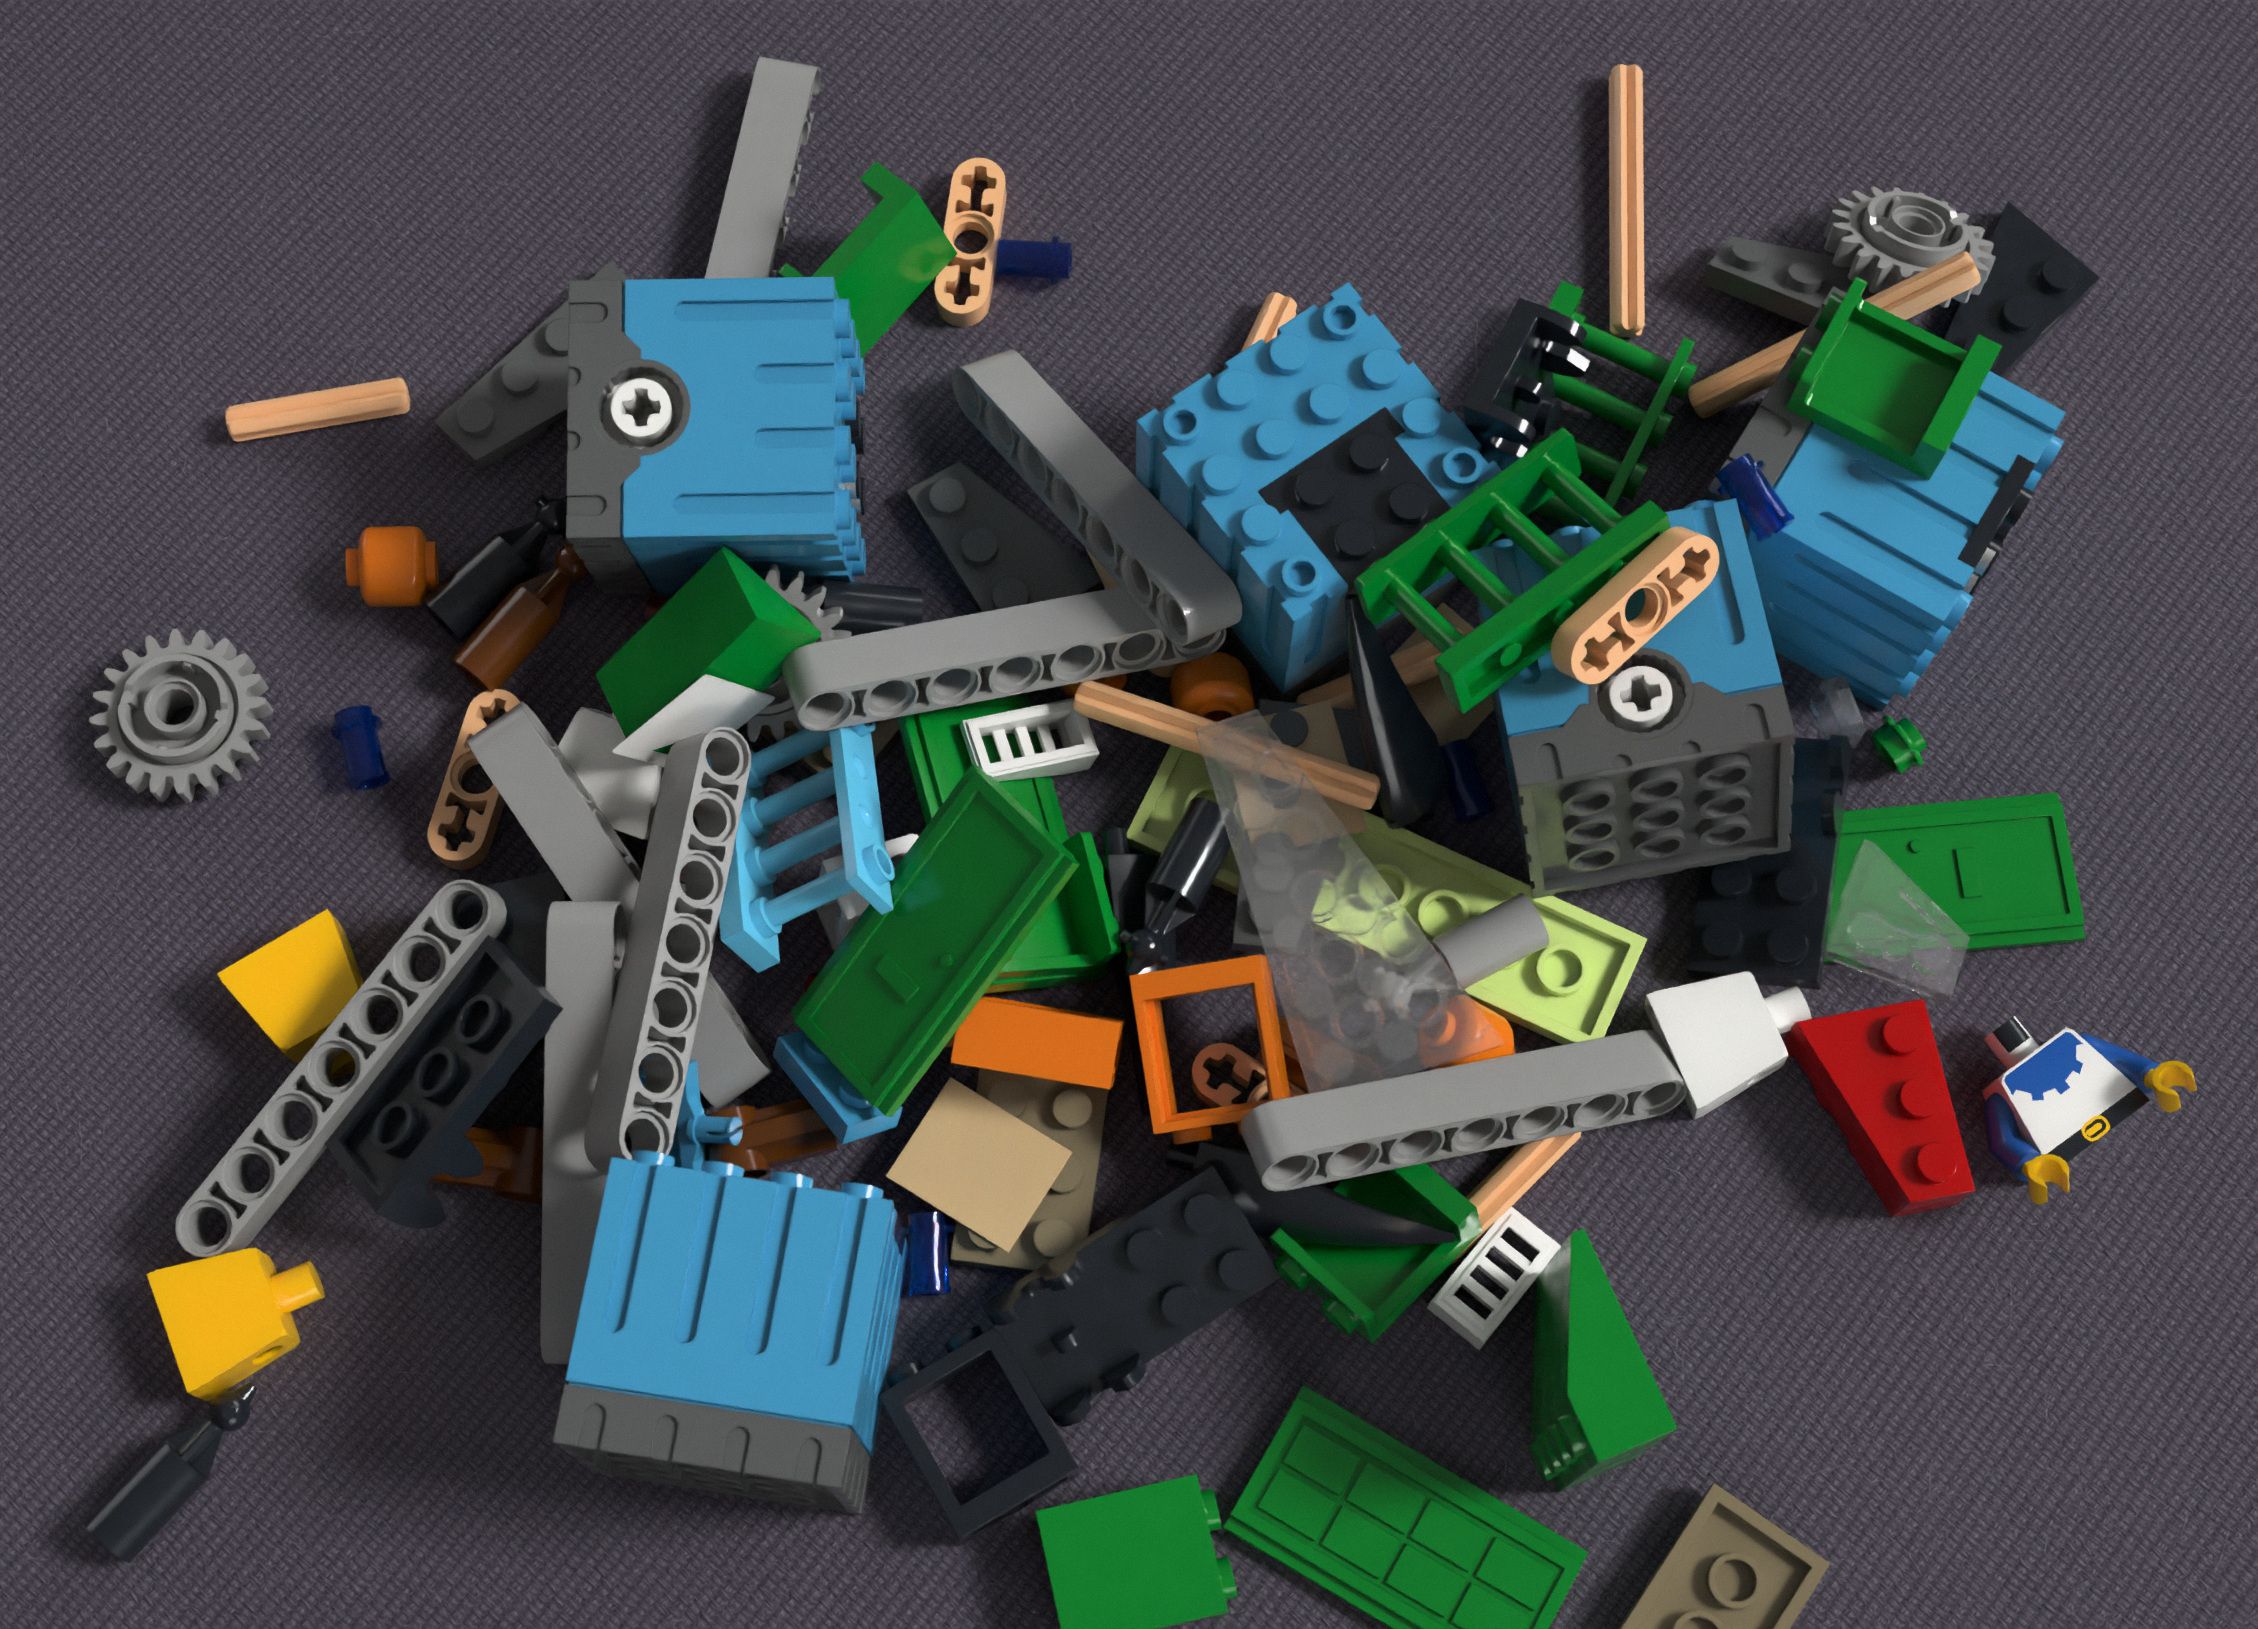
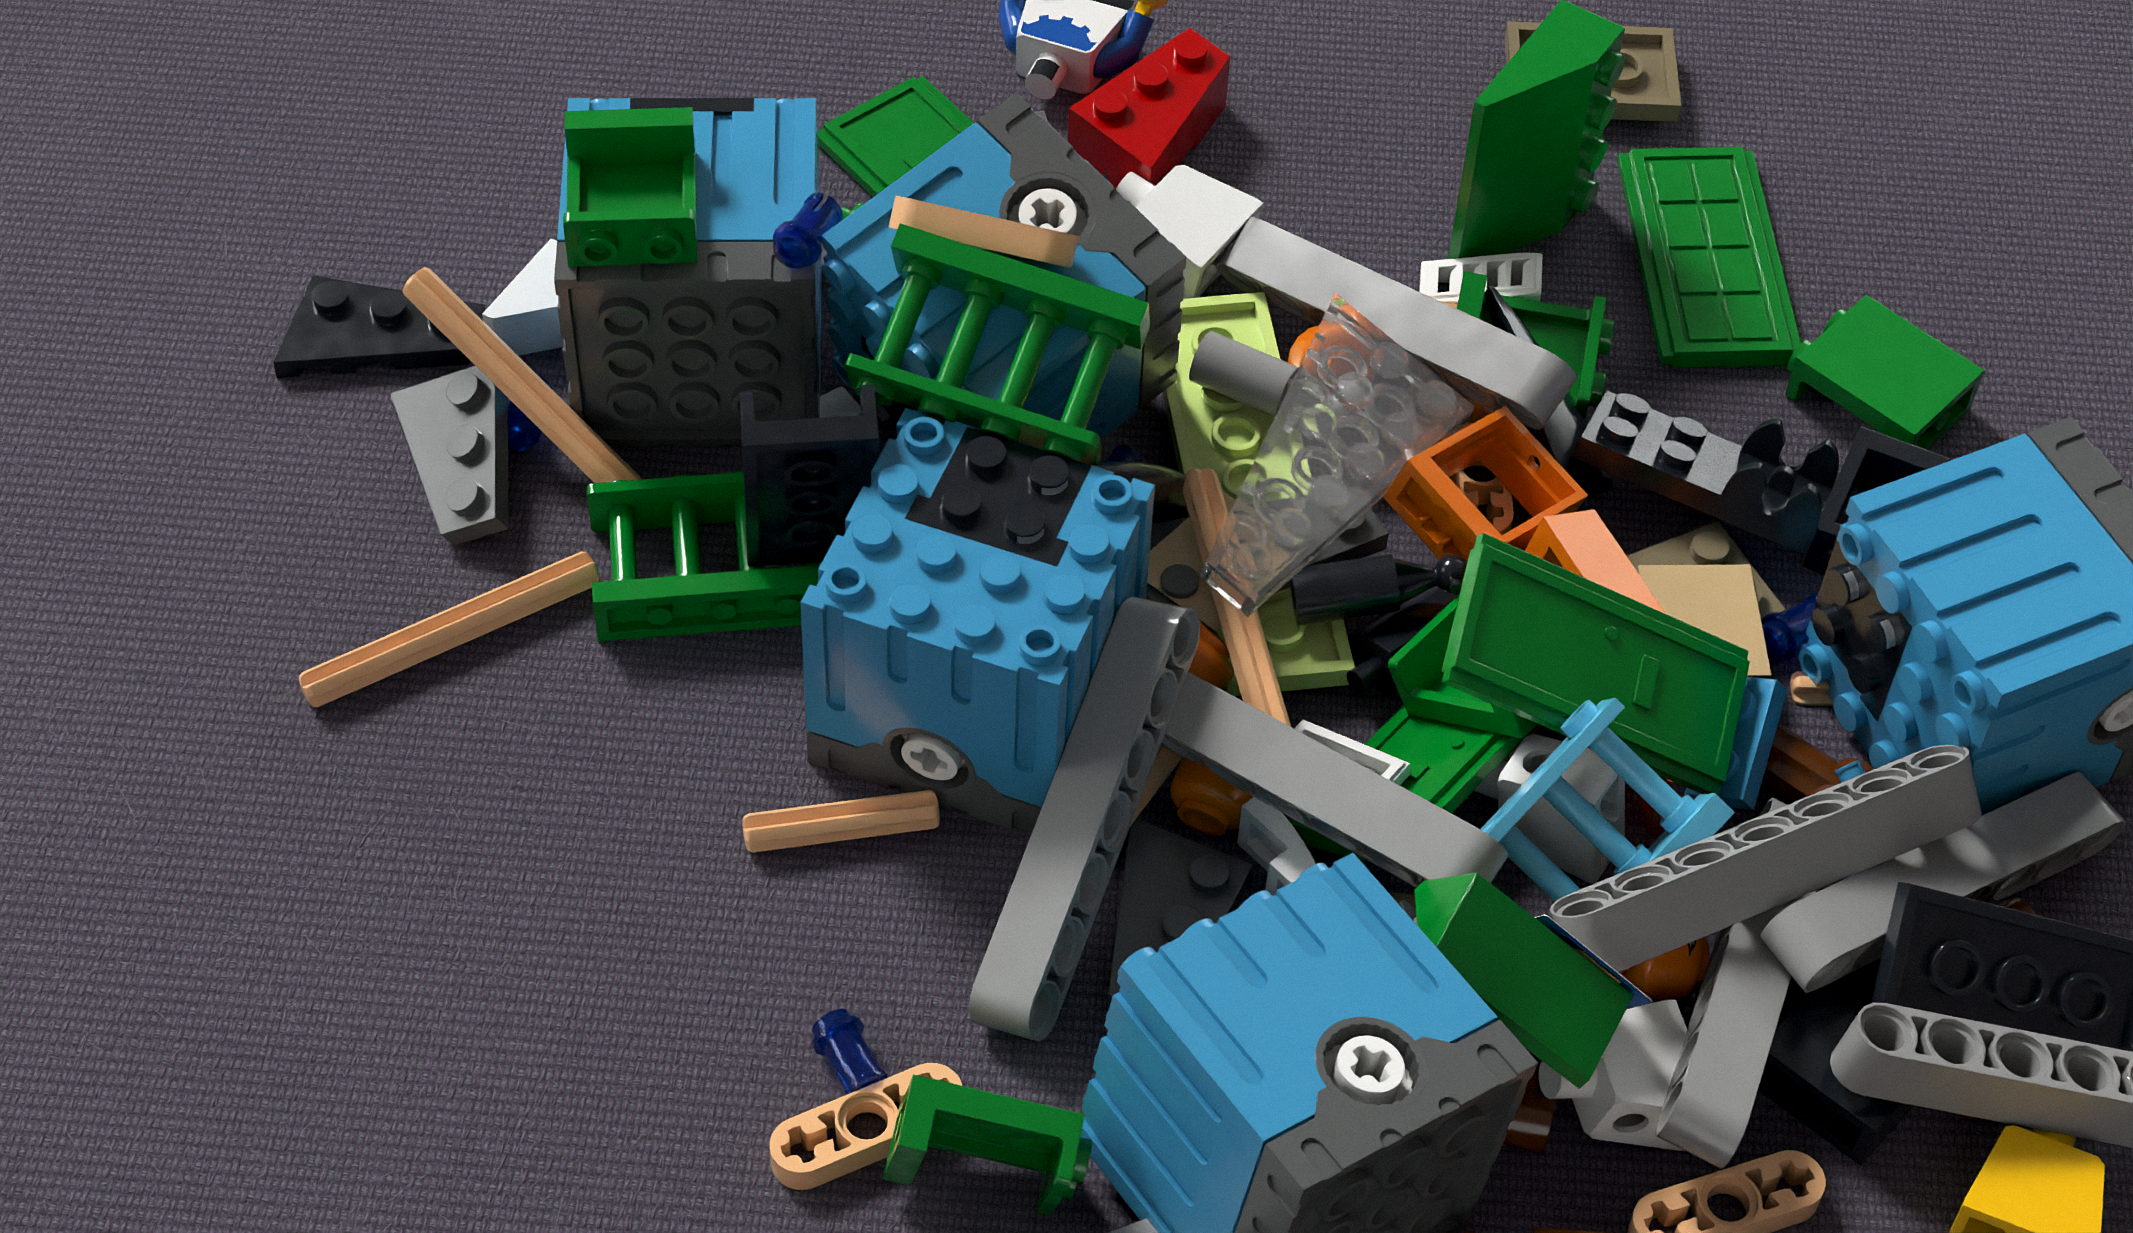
camera: 125 degrees left, 20 degrees down
light grey gear [1823,187,1996,308] -> none

